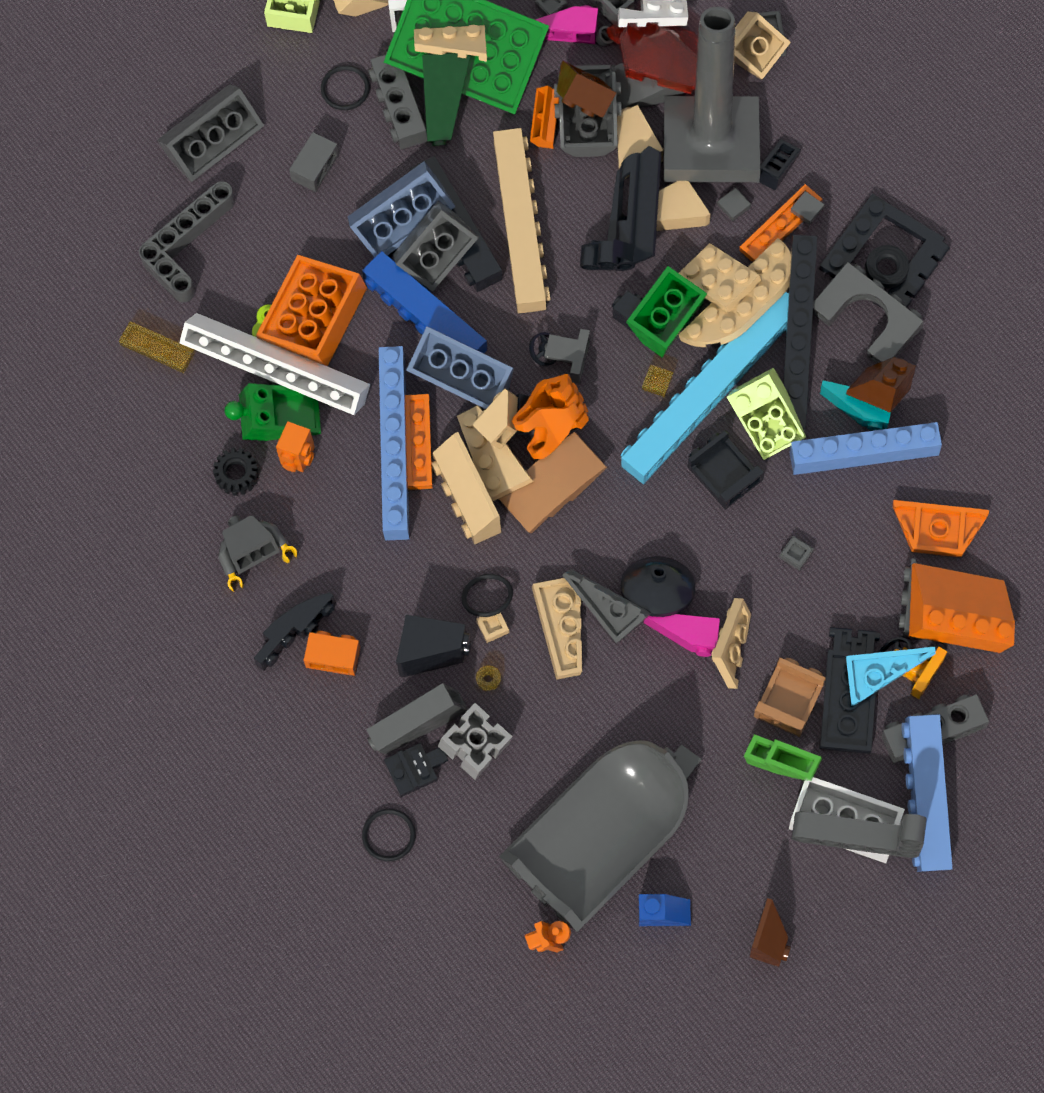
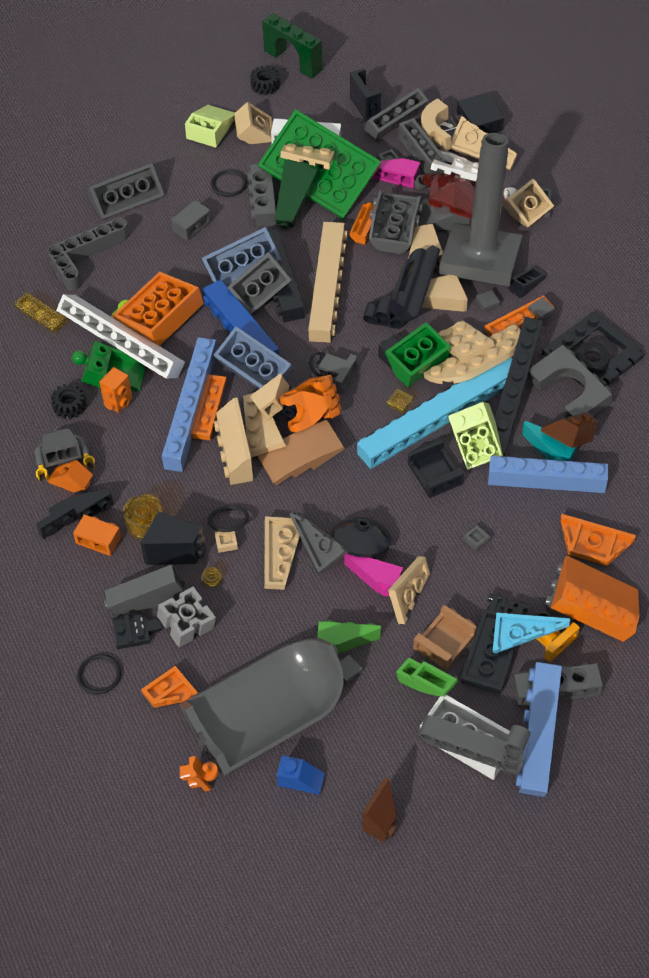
camera: 10 degrees right, 15 degrees down
reddish brown slope [556,60,616,118] -> none
none -> orange slope [48,460,93,492]
none -> clear yellow brick [123,494,164,540]
none -> orange wing [141,666,198,708]
none -> bright green slope [317,620,381,654]

